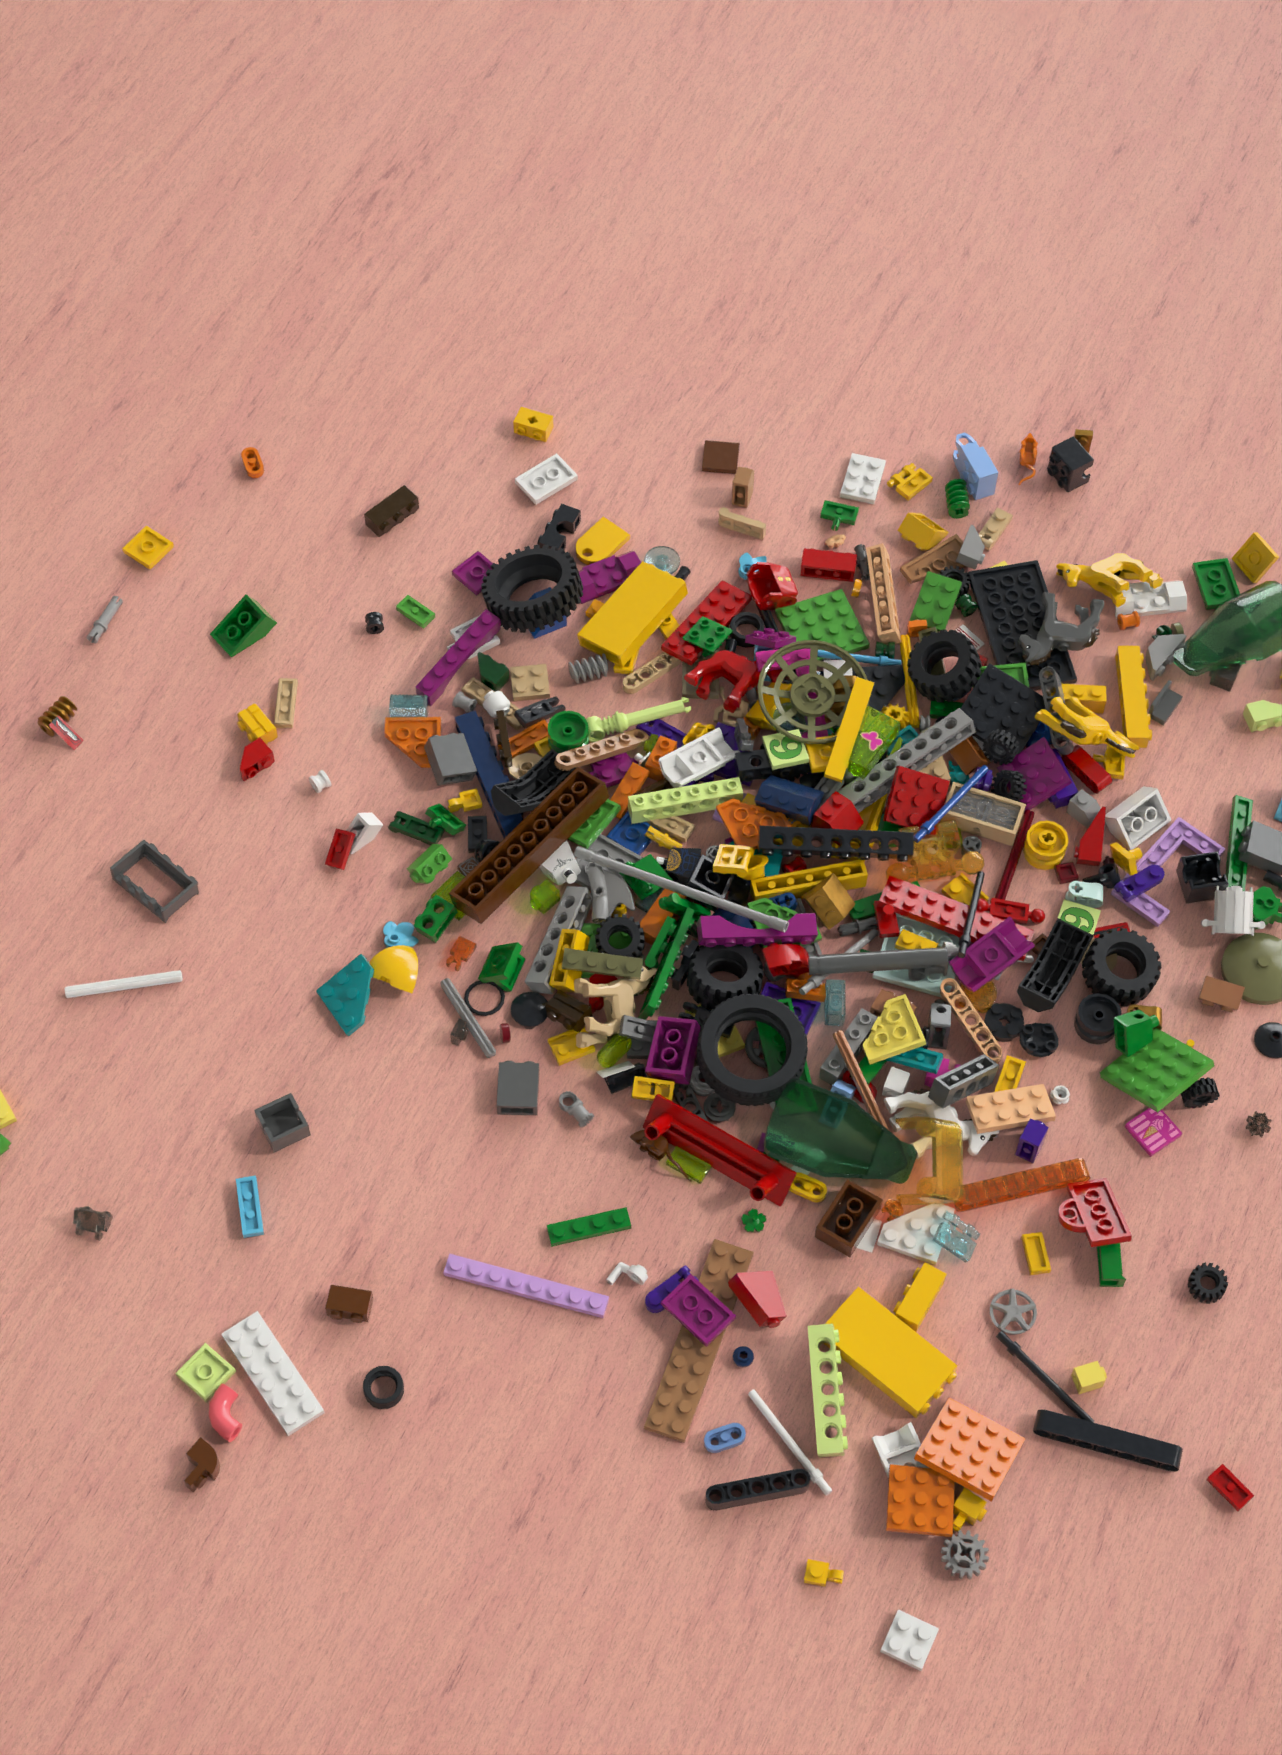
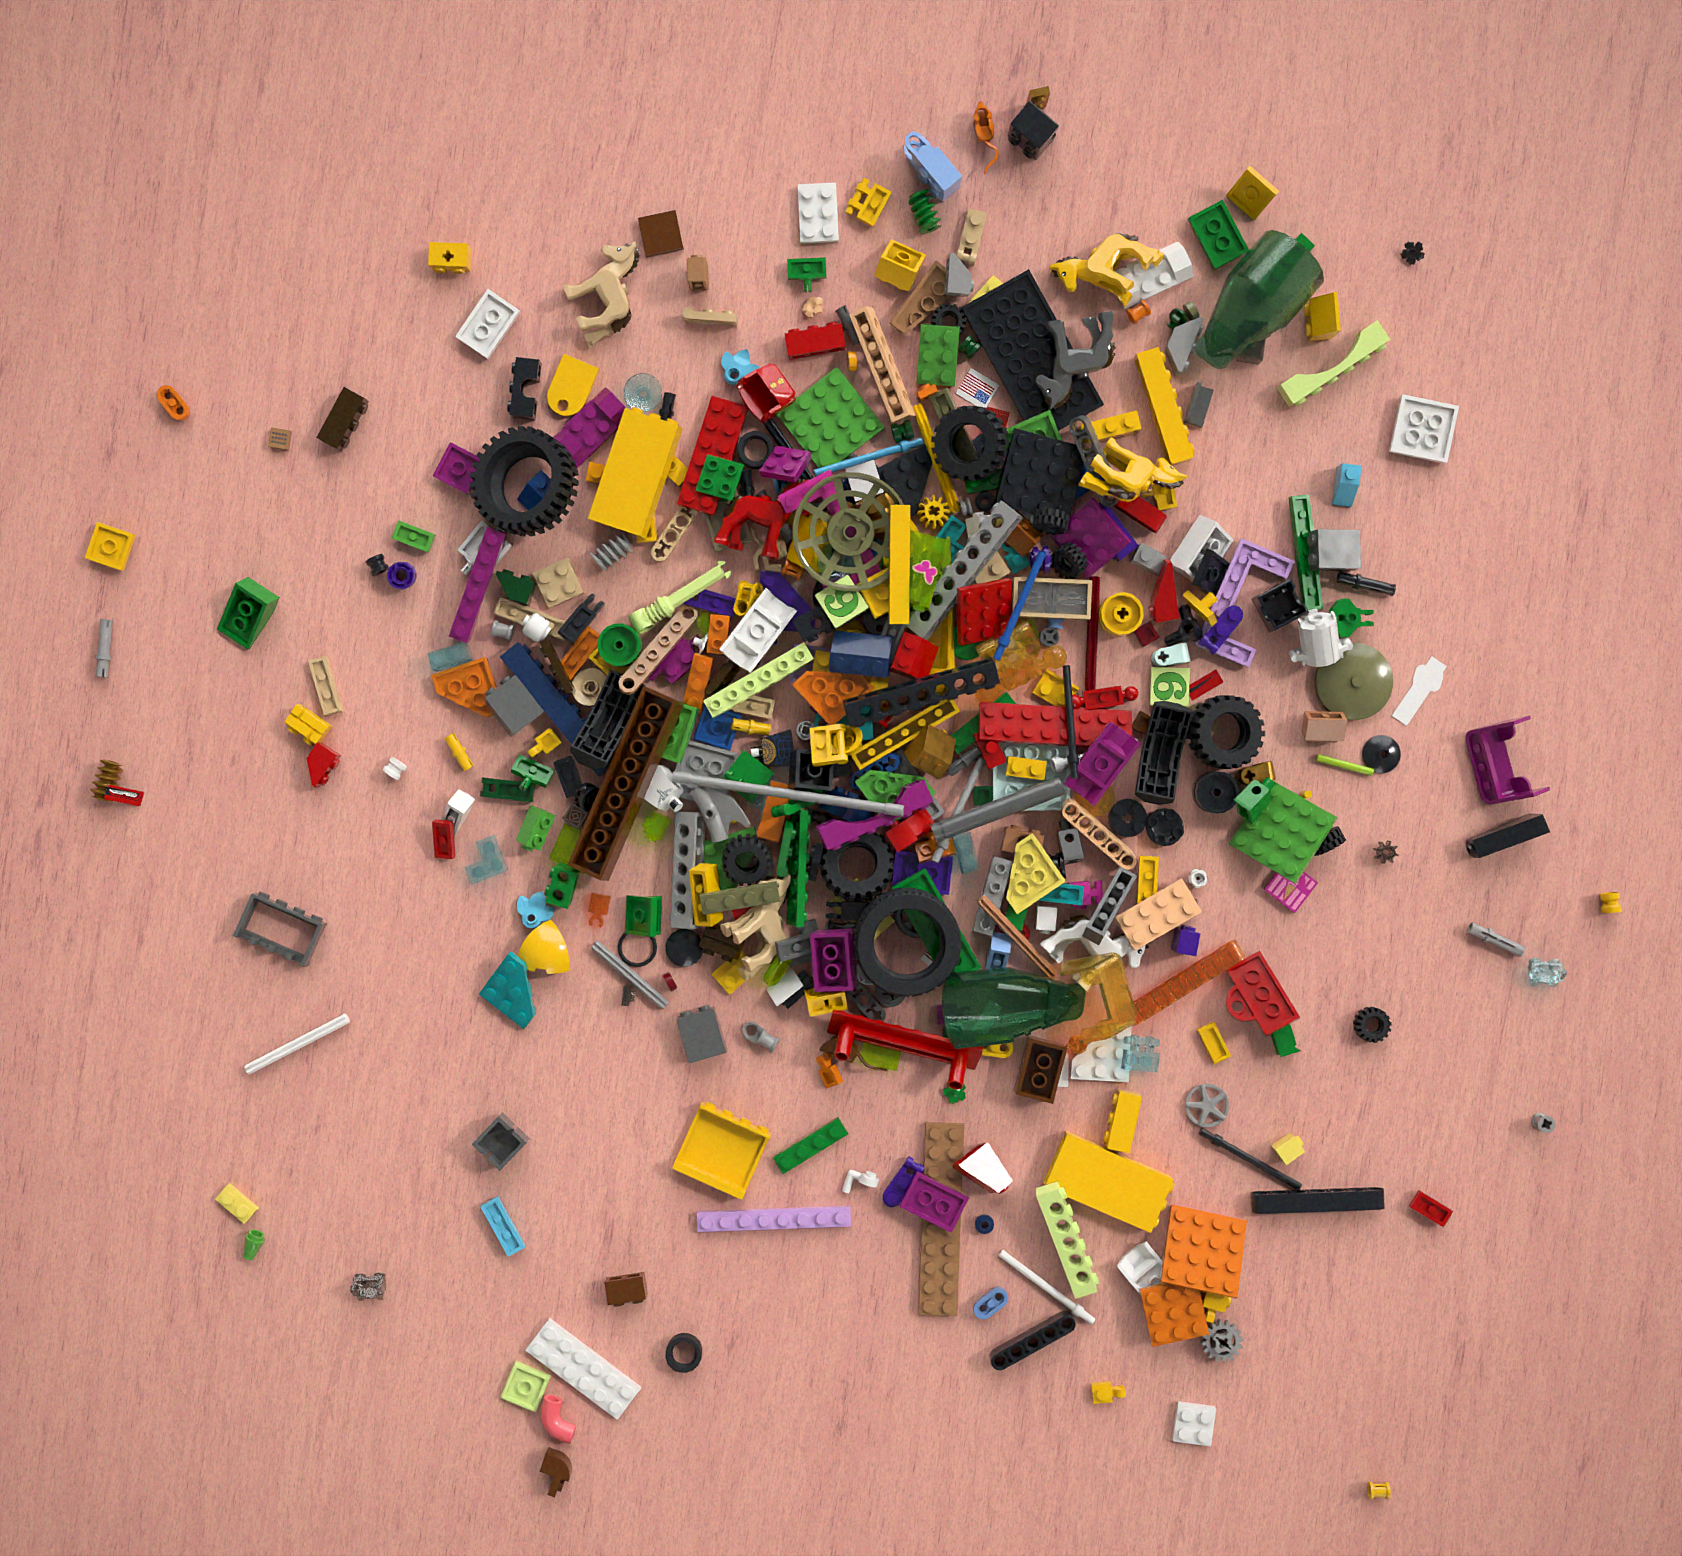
camera: 20 degrees left, 30 degrees up
dark grey hinge [734,718,754,752] -> none
none -> medium nougat tile [268,427,292,451]
none -> dark purple wheel [387,562,417,589]
none -> yellow pin [444,733,474,772]
none -> clear light blue plate [465,835,509,885]
none -> tan animal [563,242,640,348]
none -> yellow panel [672,1101,771,1200]
none -> orange plate [816,1052,843,1088]
none -> medium blue bush [1046,618,1064,629]
none -> black plate [1192,549,1229,597]
none -> lime bar [1316,754,1374,776]

